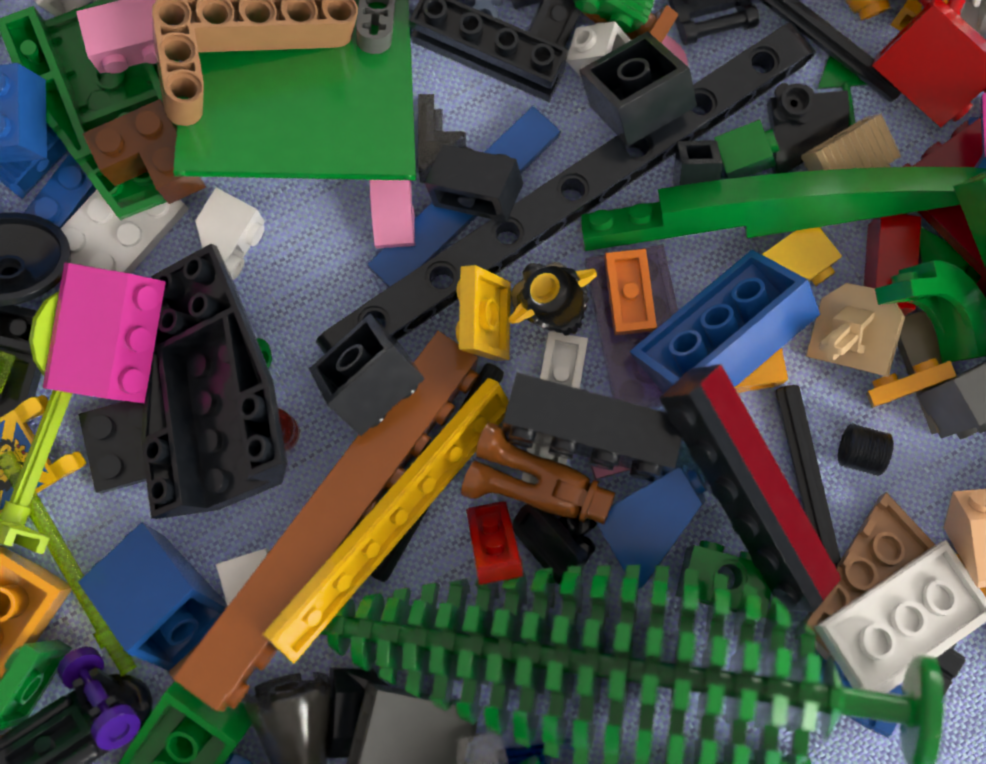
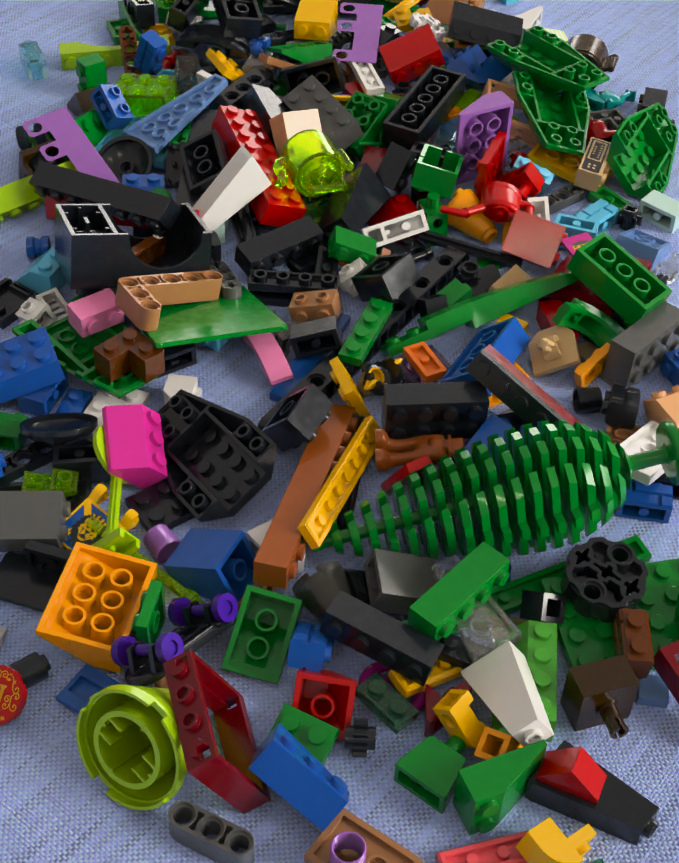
camera: 20 degrees left, 35 degrees down
none -> medium lavender piece [143,524,180,563]
none -> medium nougat brick [288,289,343,325]
none -> green plate [338,297,393,367]
none -> black brick [601,384,641,429]

